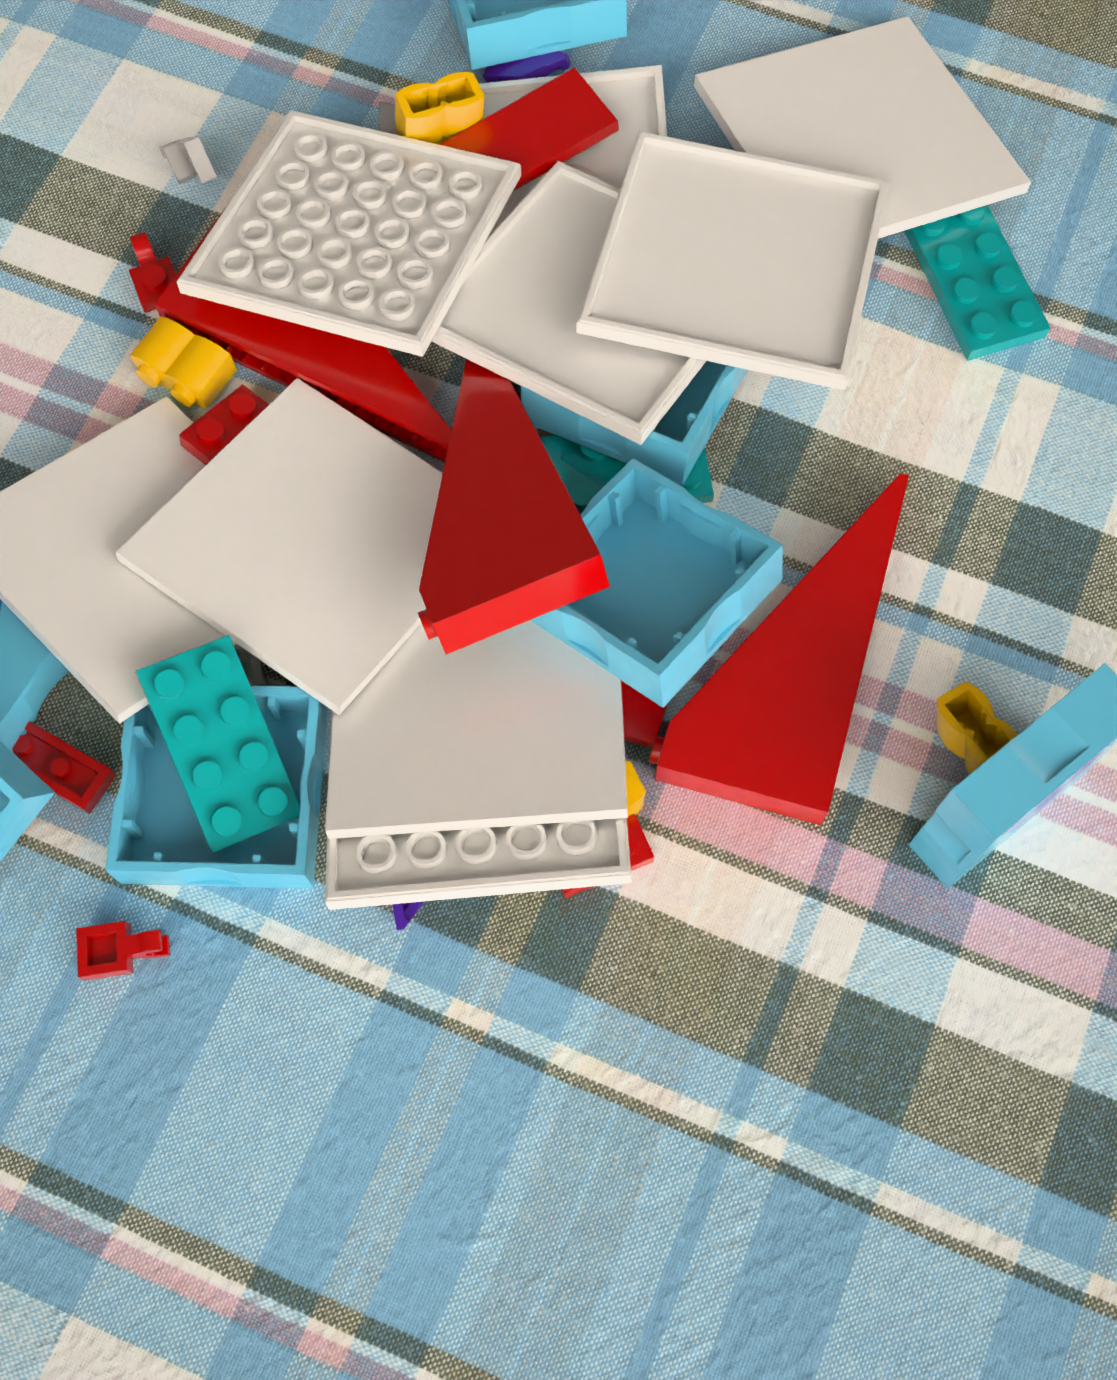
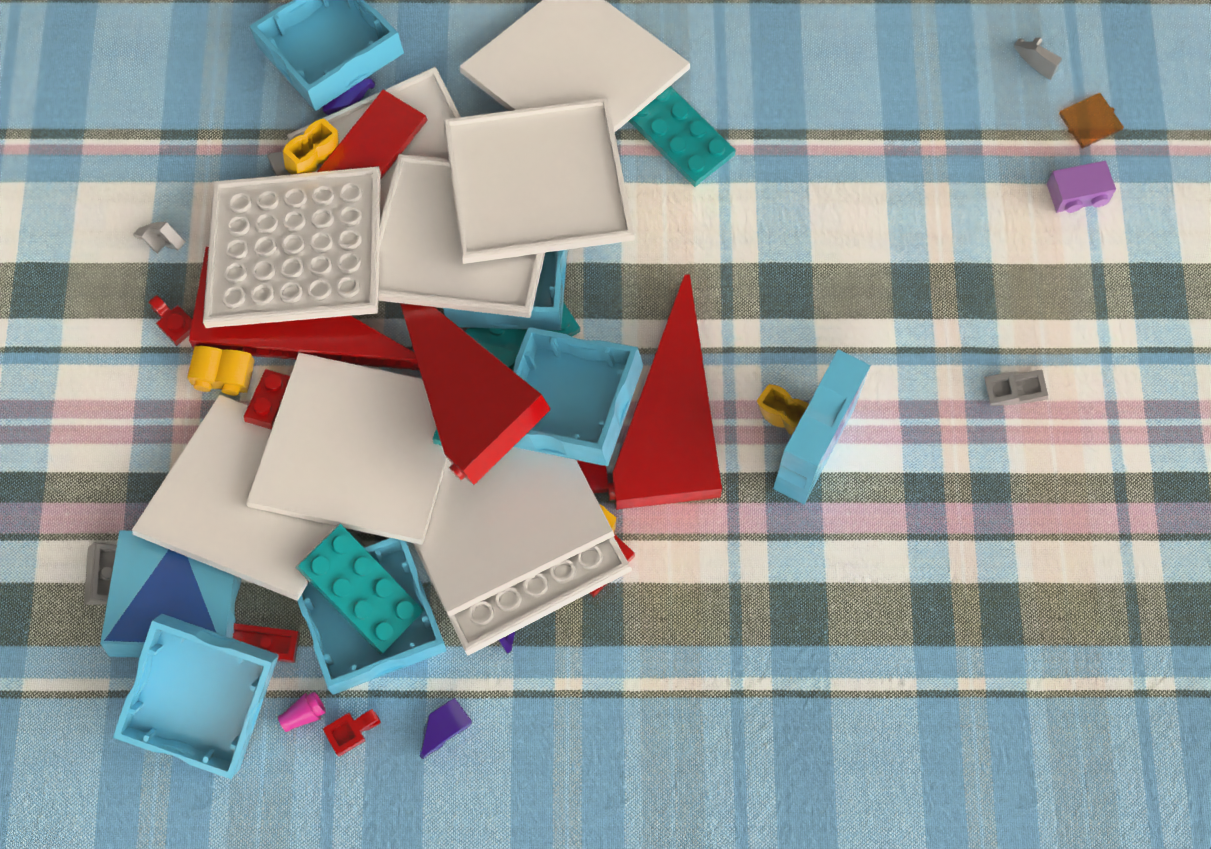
camera: 25 degrees left, 0 degrees up
none -> dark pink cone [278,692,326,732]
none -> dark purple slope [419,698,472,759]

